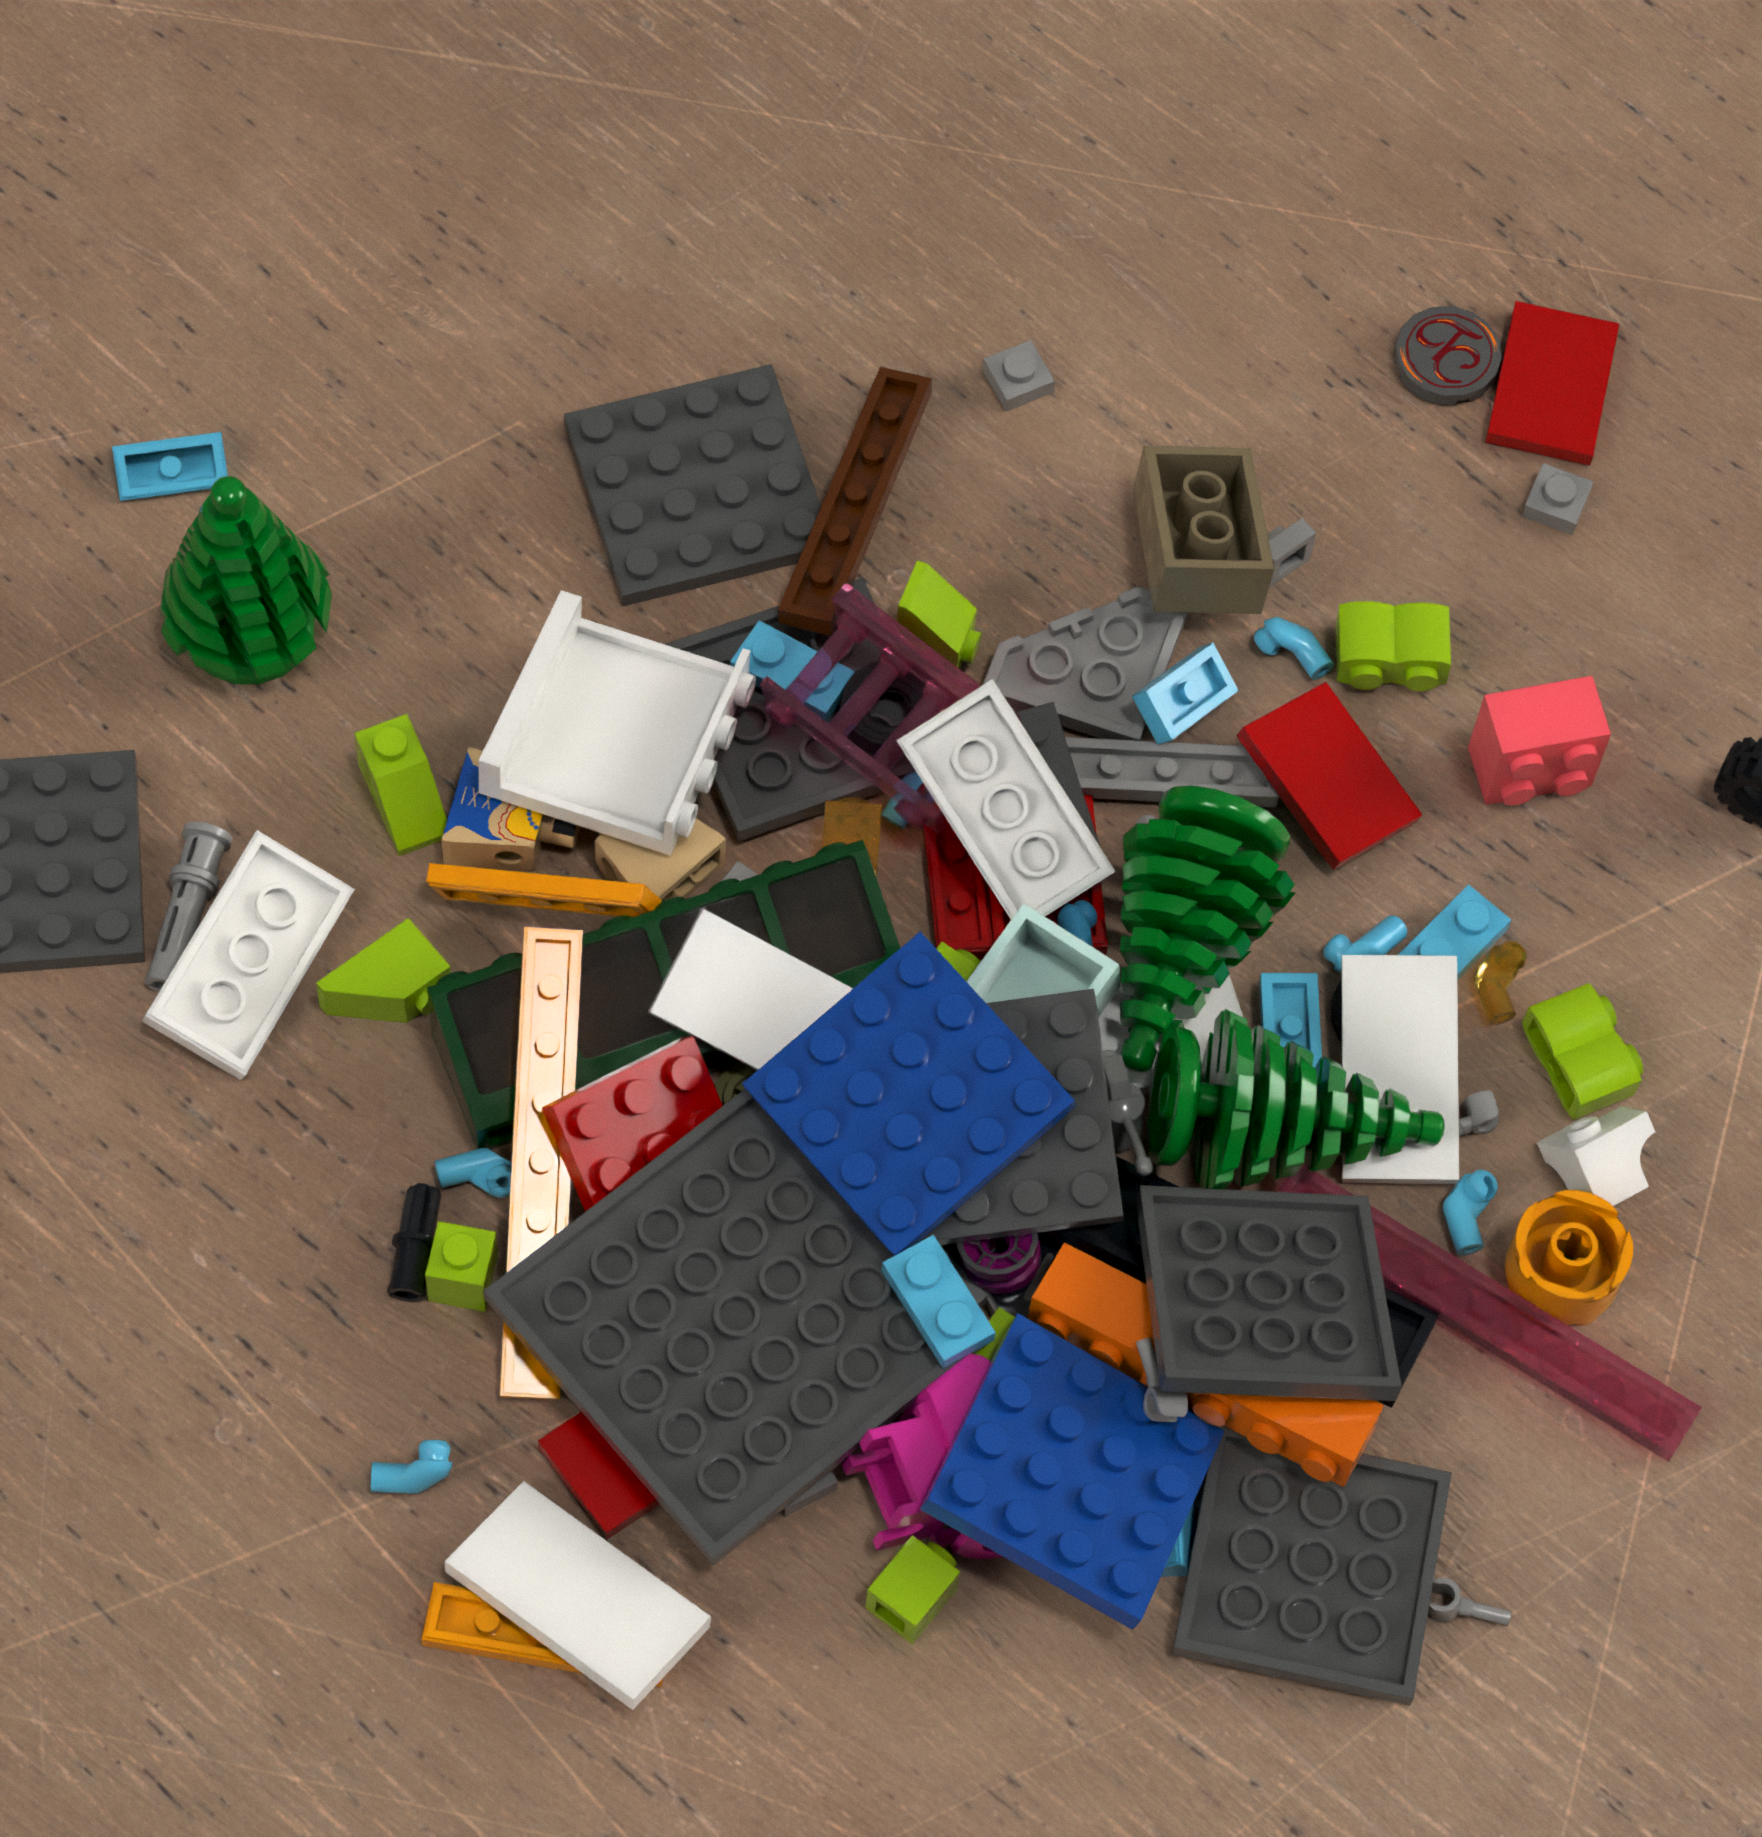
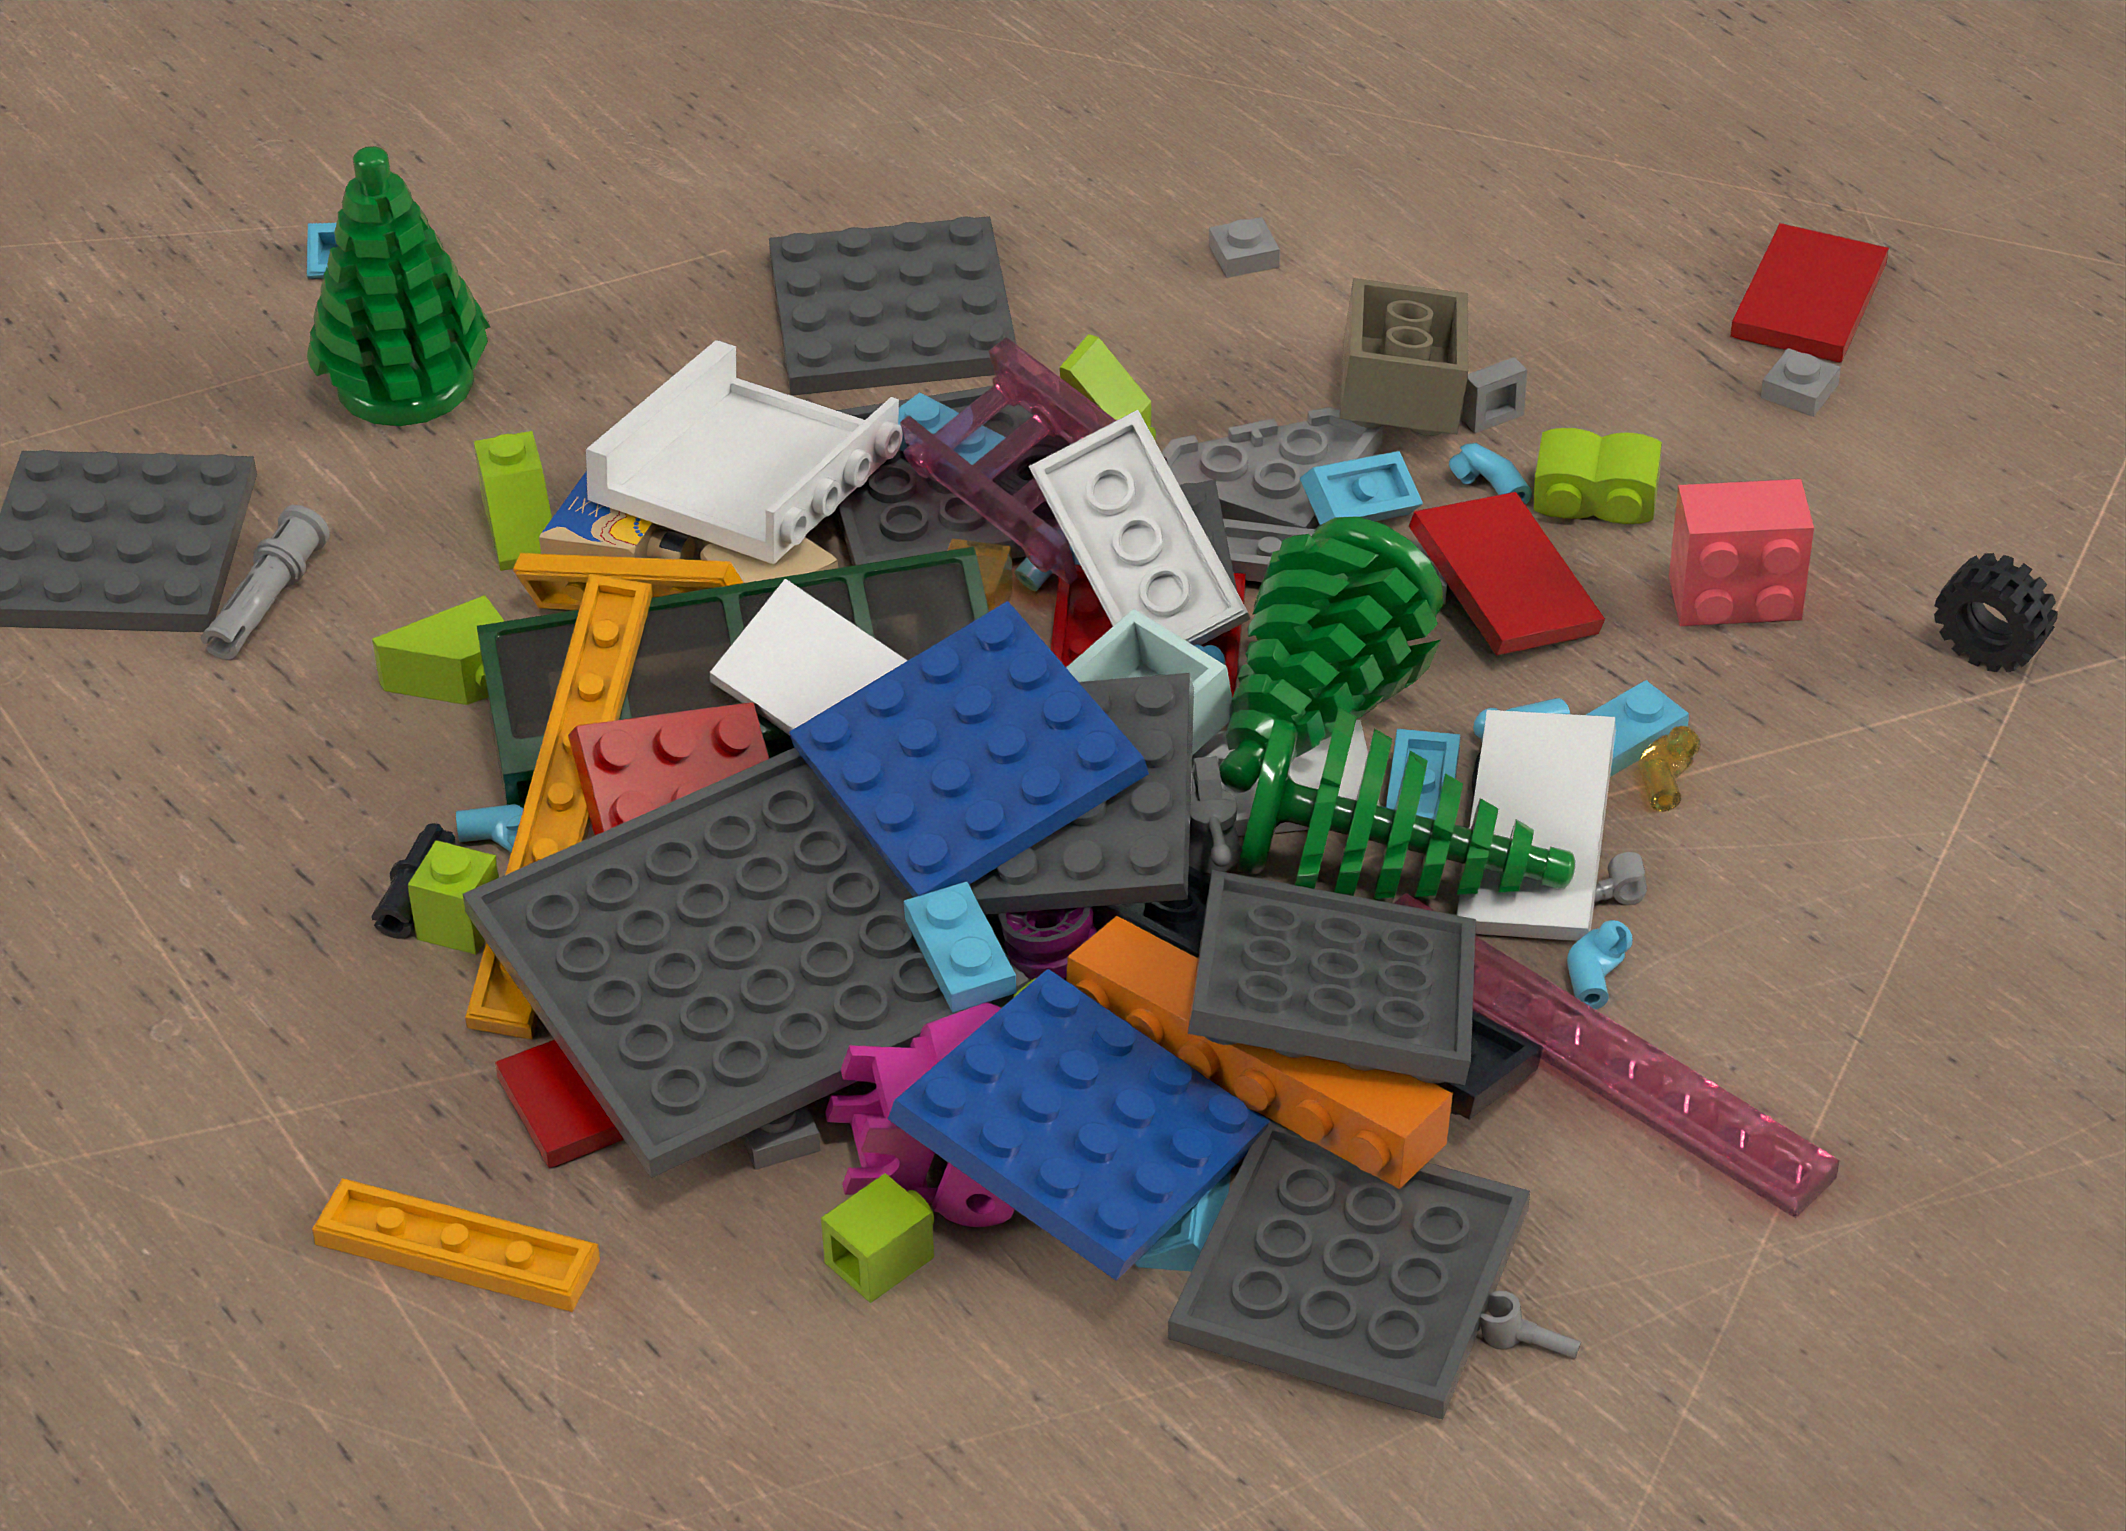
camera: 15 degrees right, 20 degrees down
white tile [142,830,355,1080] -> none
medium azure arm [371,1440,453,1494] -> none
white tile [445,1481,711,1710] -> none
reddish brown plate [778,367,932,636] -> none
light grey hand [1136,1338,1188,1422] -> none
dark grey tile [1393,306,1502,406] -> none
light orange brick [1505,1190,1633,1326] -> none
lime brick [1522,983,1643,1120] -> none
white brick [1537,1106,1655,1206] -> none

